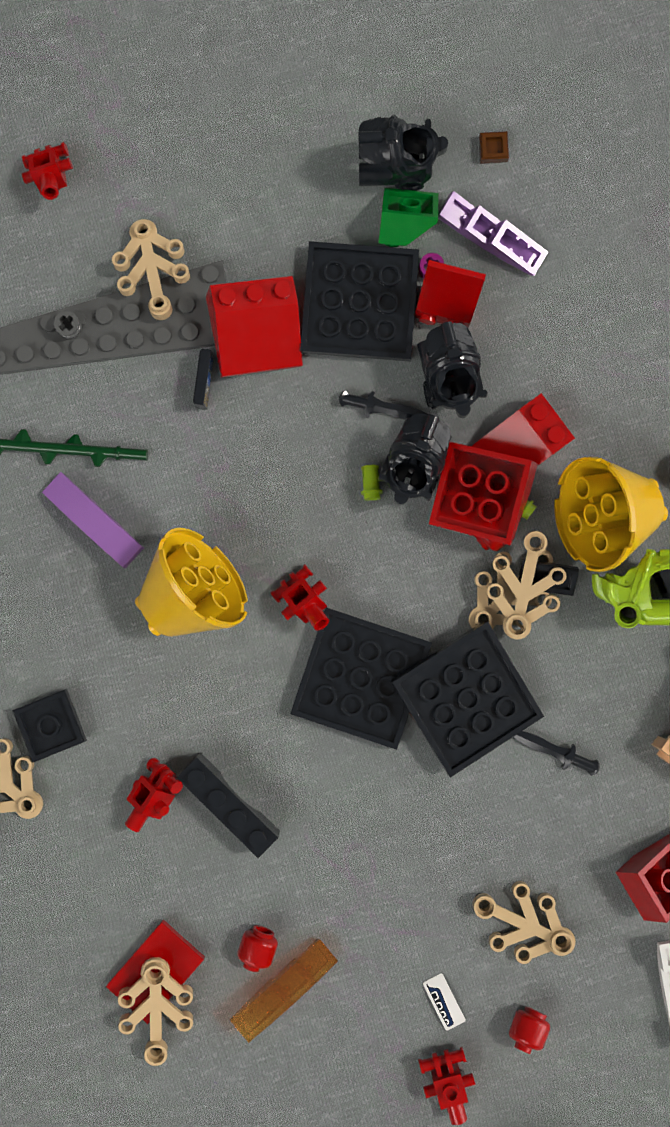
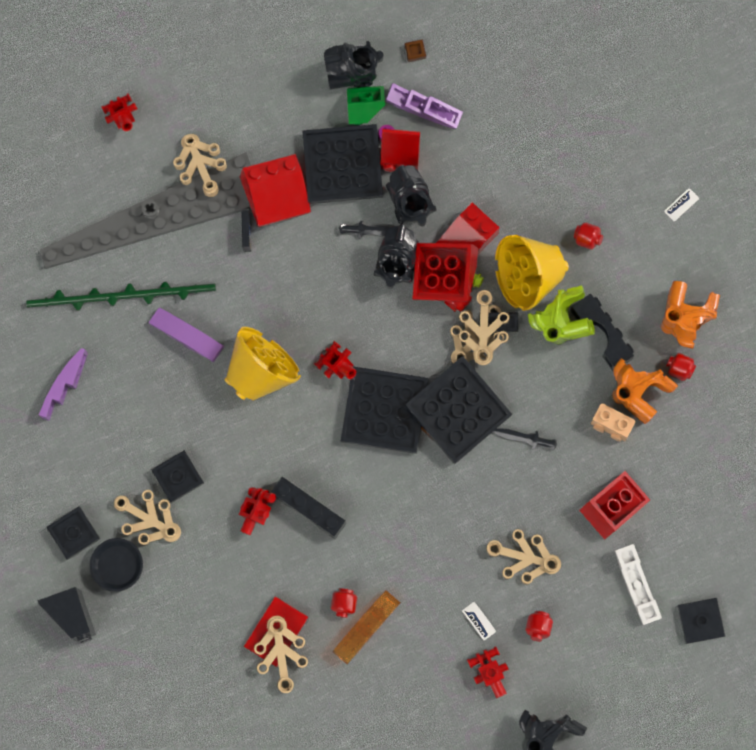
camera: 10 degrees left, 10 degrees down
lime pin [361,465,383,501] -> none

